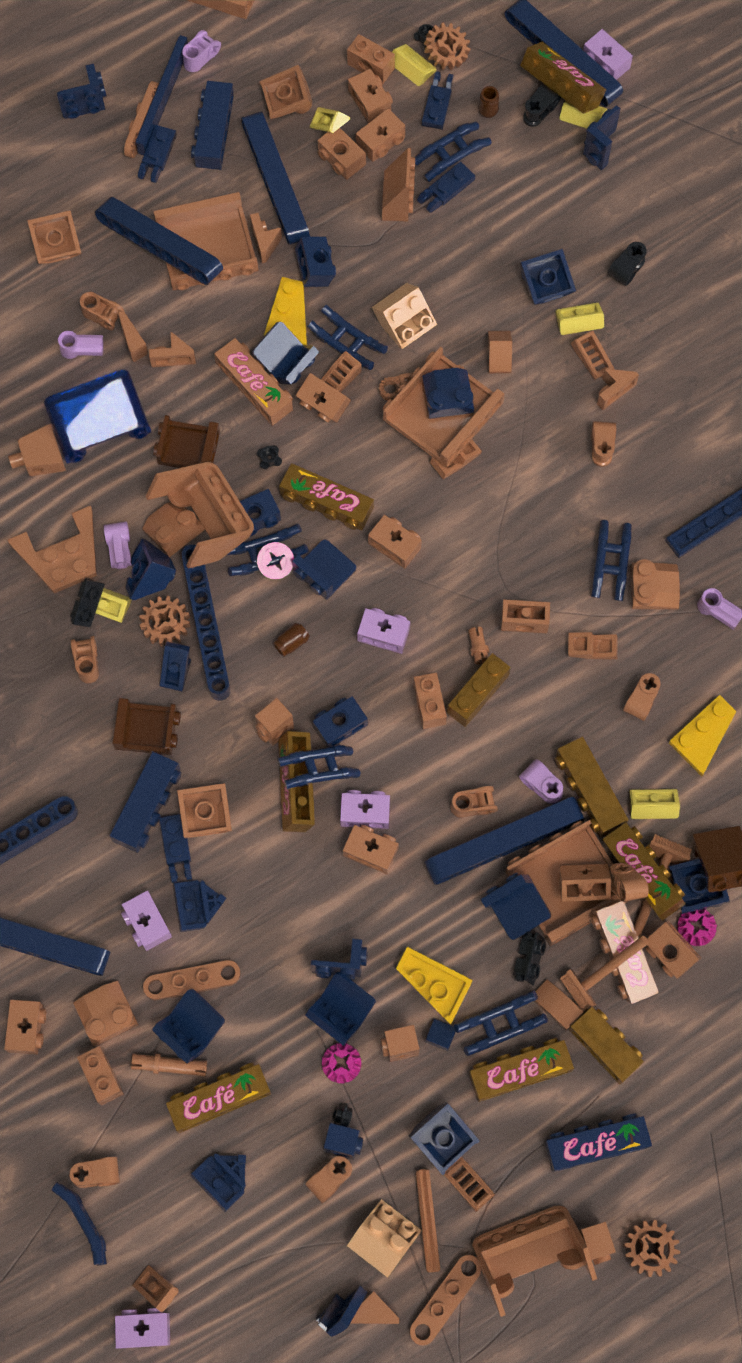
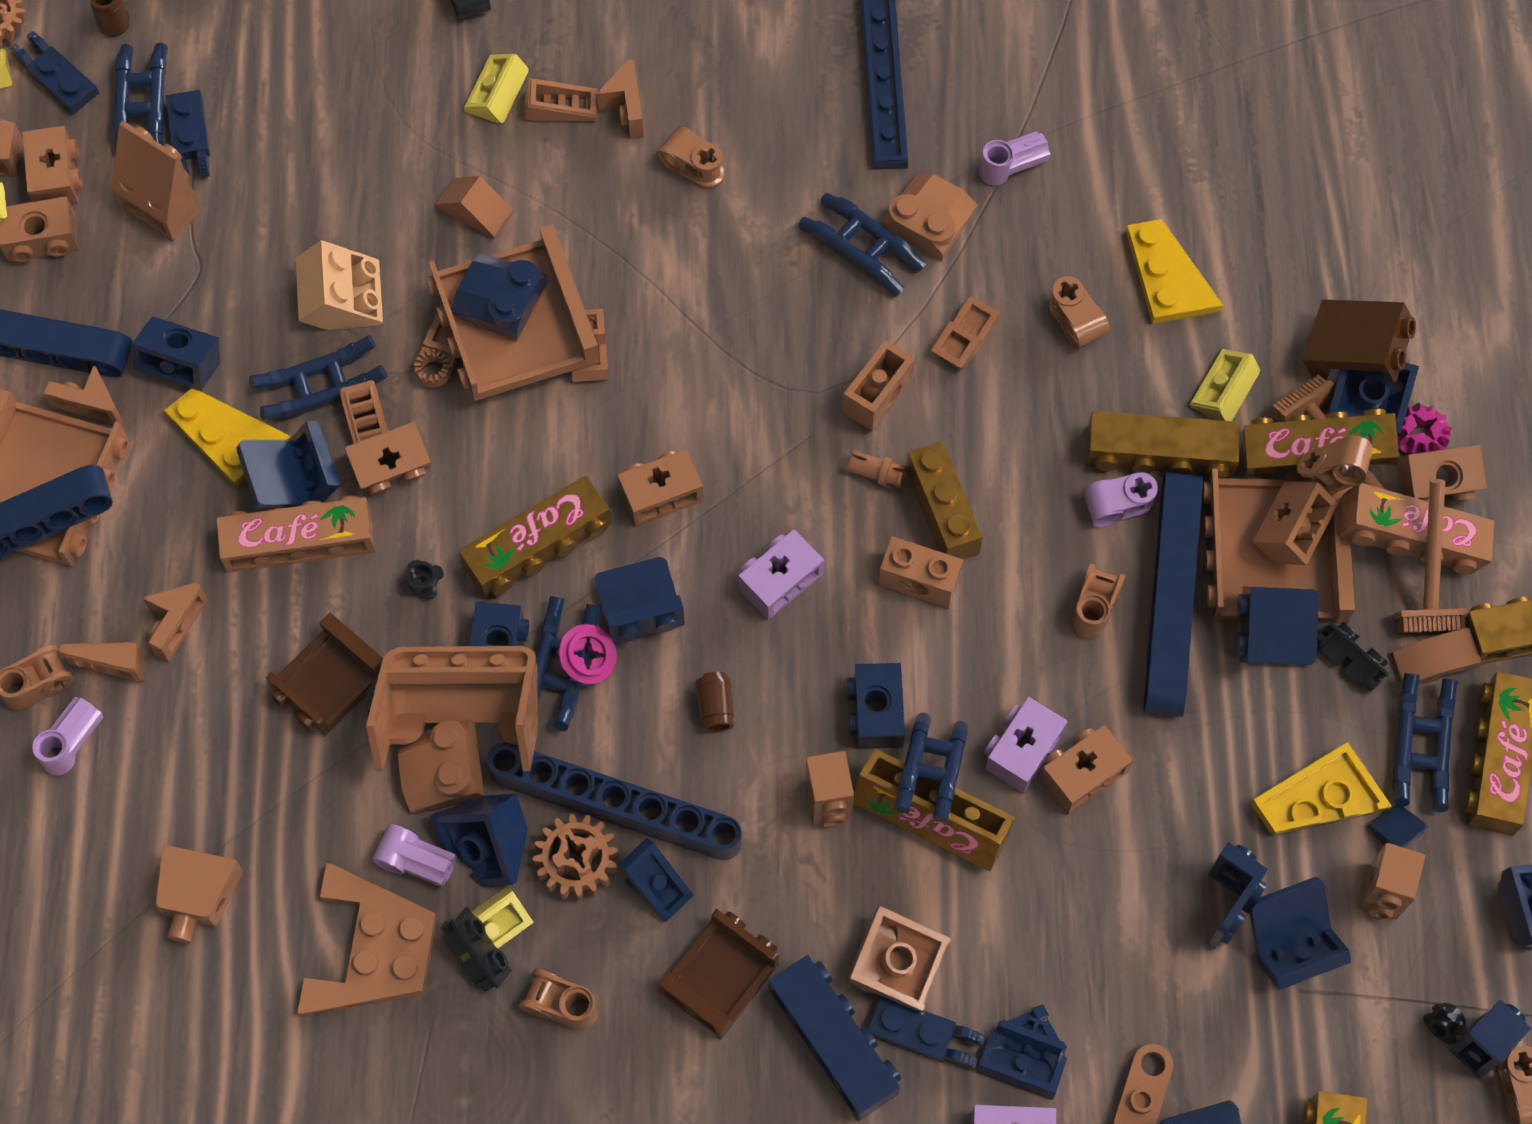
camera: 60 degrees left, 5 degrees down
clear blue windscreen [44,370,151,464] -> none
dark pink gear [322,1043,361,1084] -> none
dark blue slope [520,249,576,305] -> none

